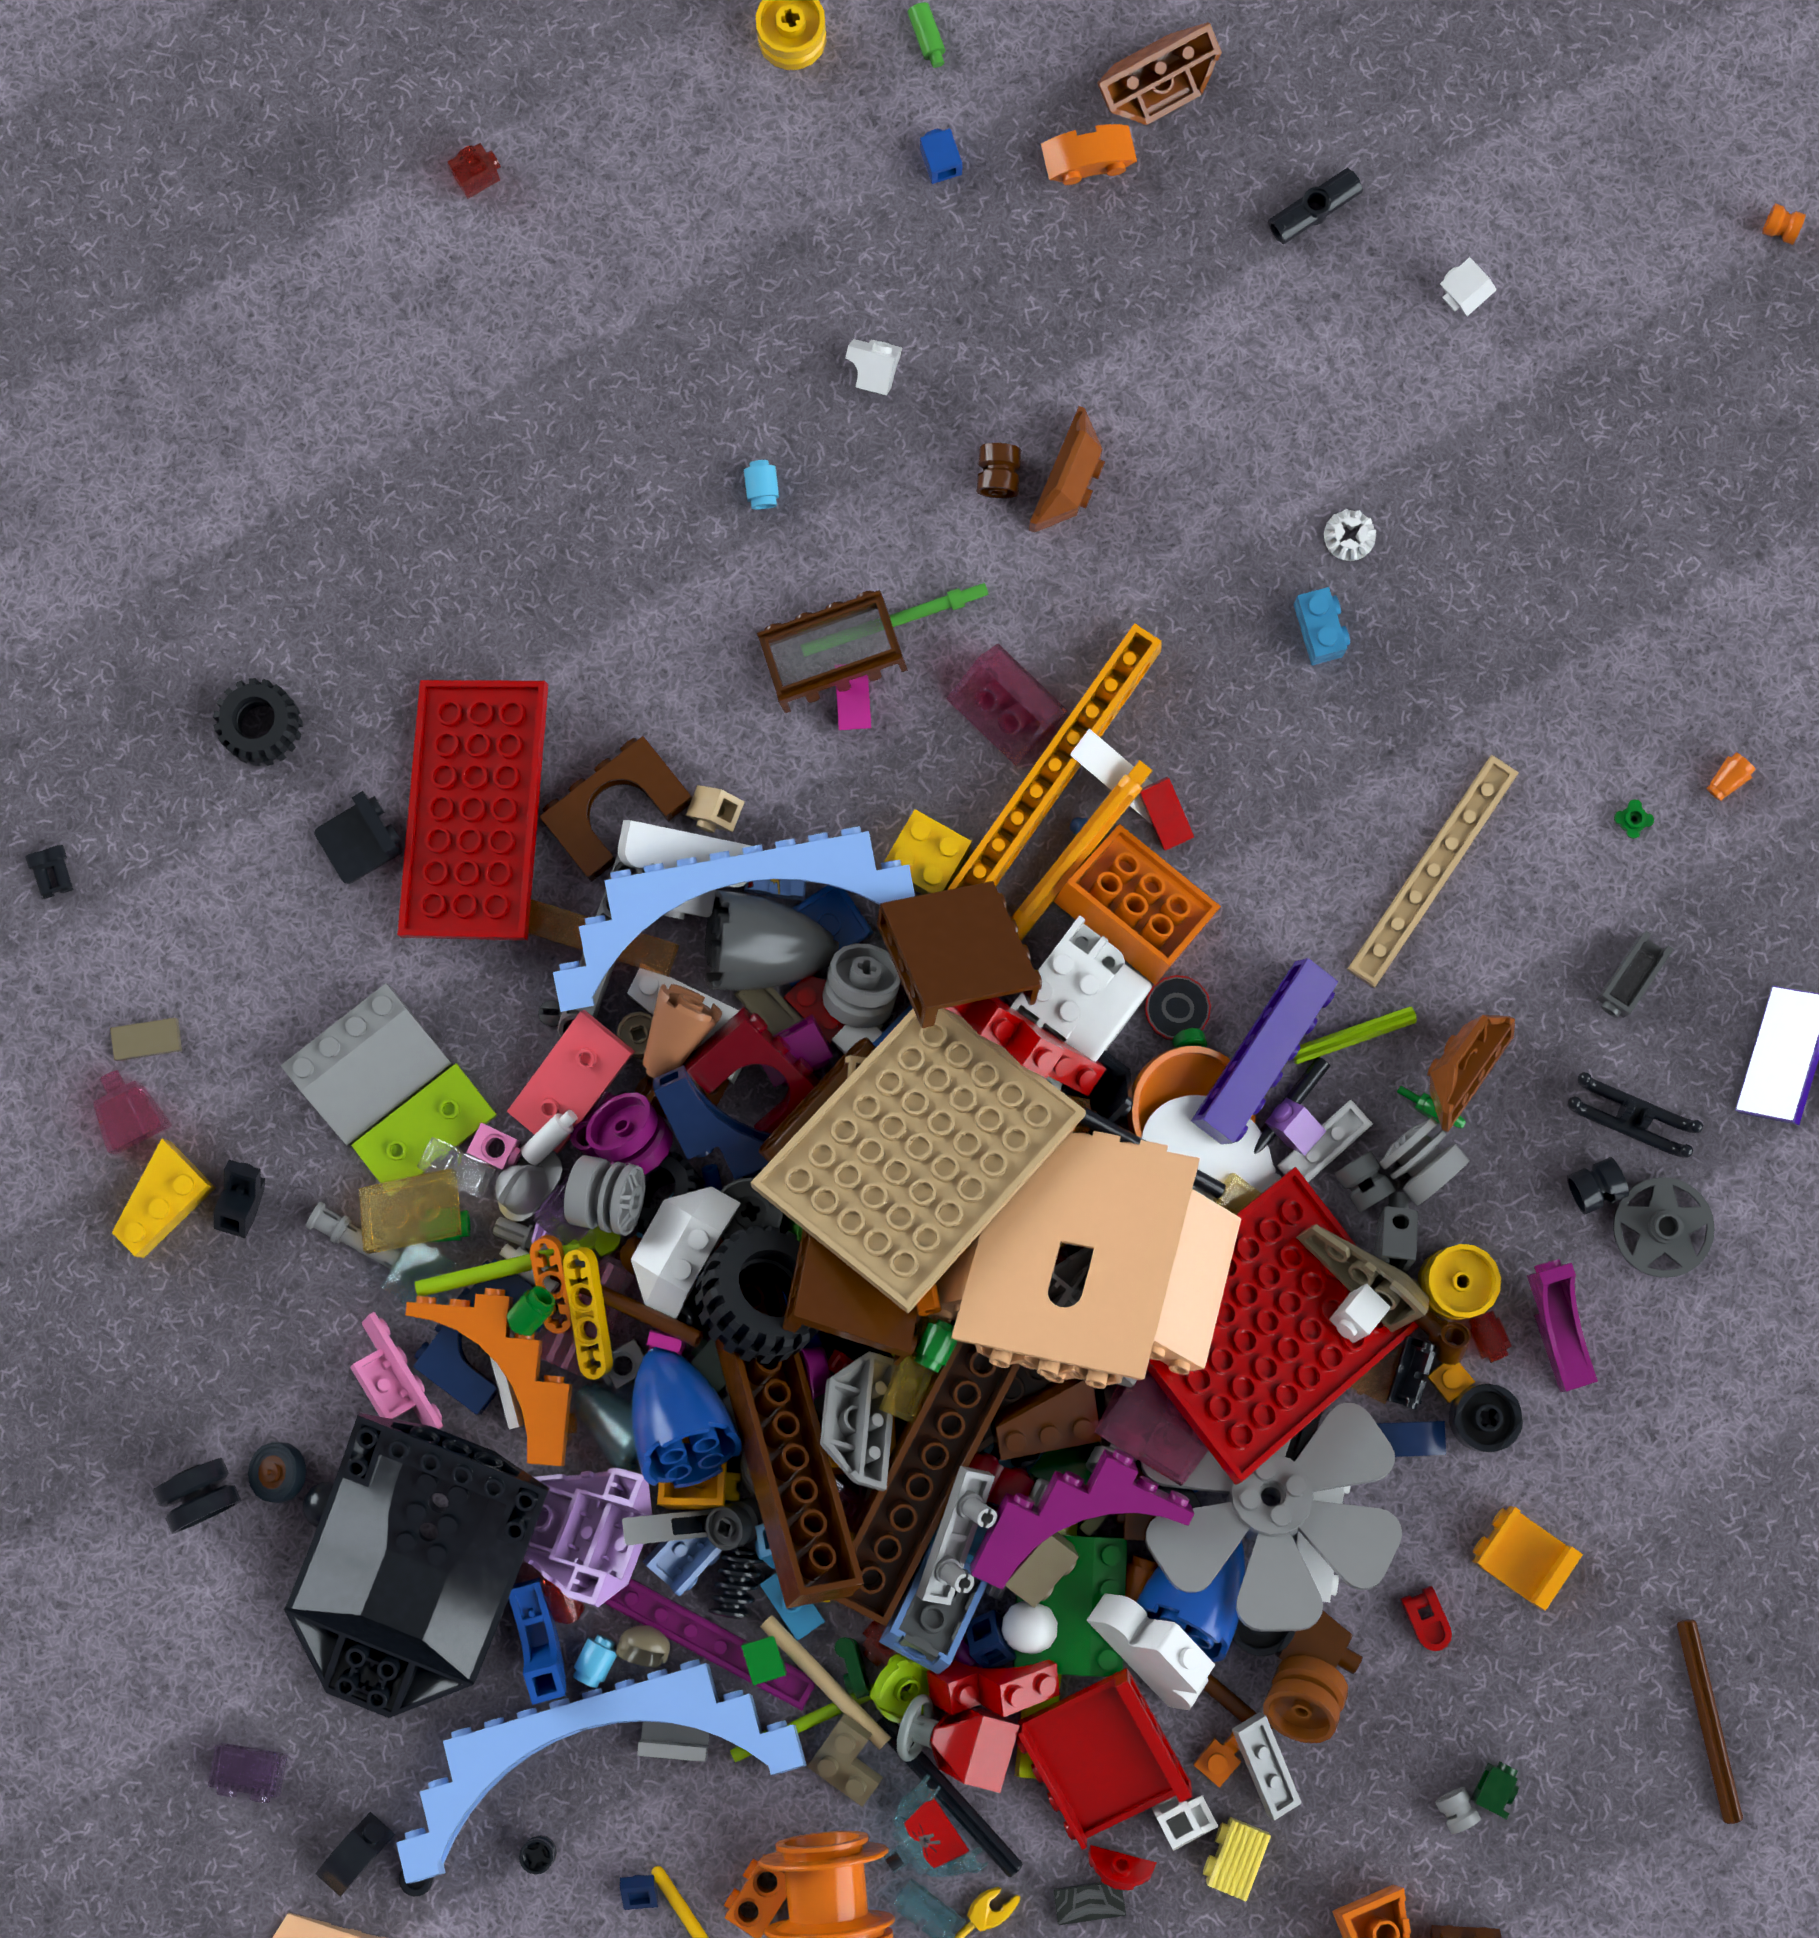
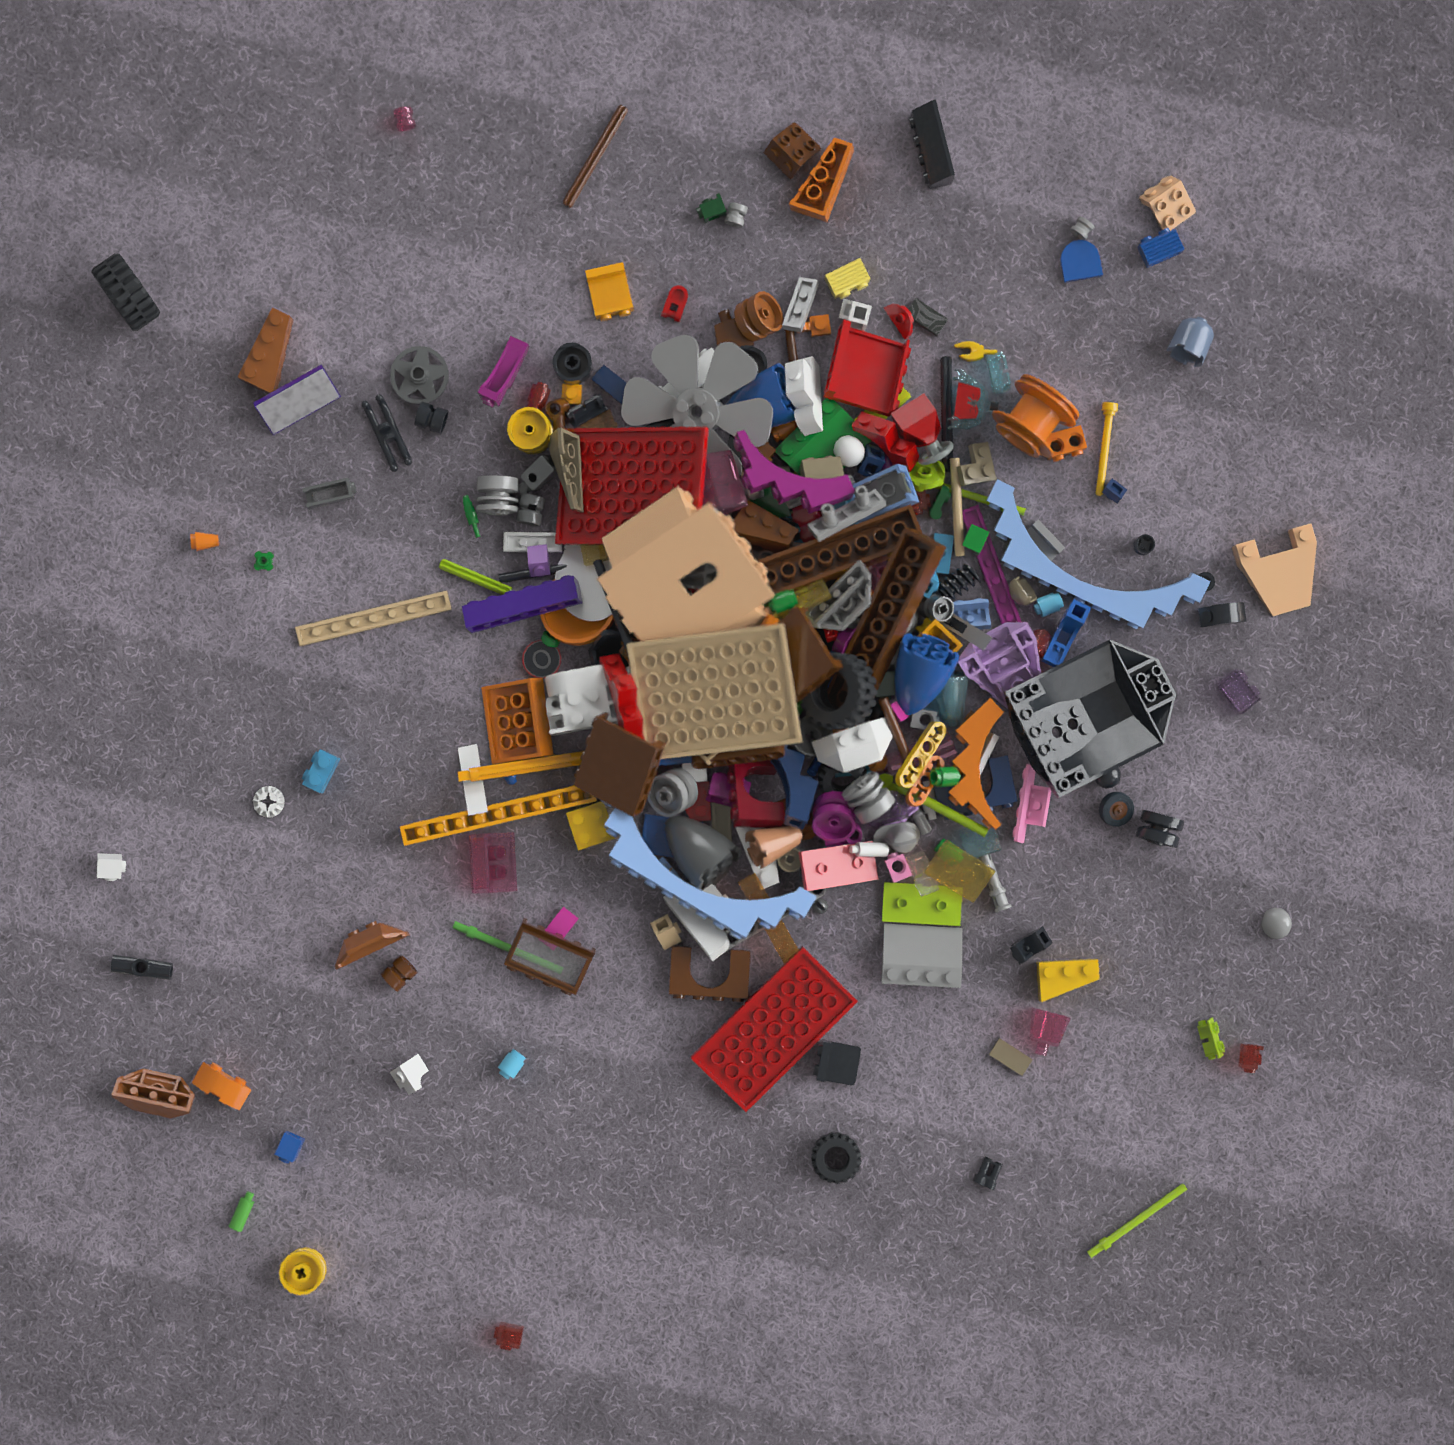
camera: 140 degrees left, 5 degrees up
red tile [1139,777,1194,851] -> none
white brick [1329,1284,1391,1343] -> none
dark orange wedge [1427,1015,1515,1132] -> none

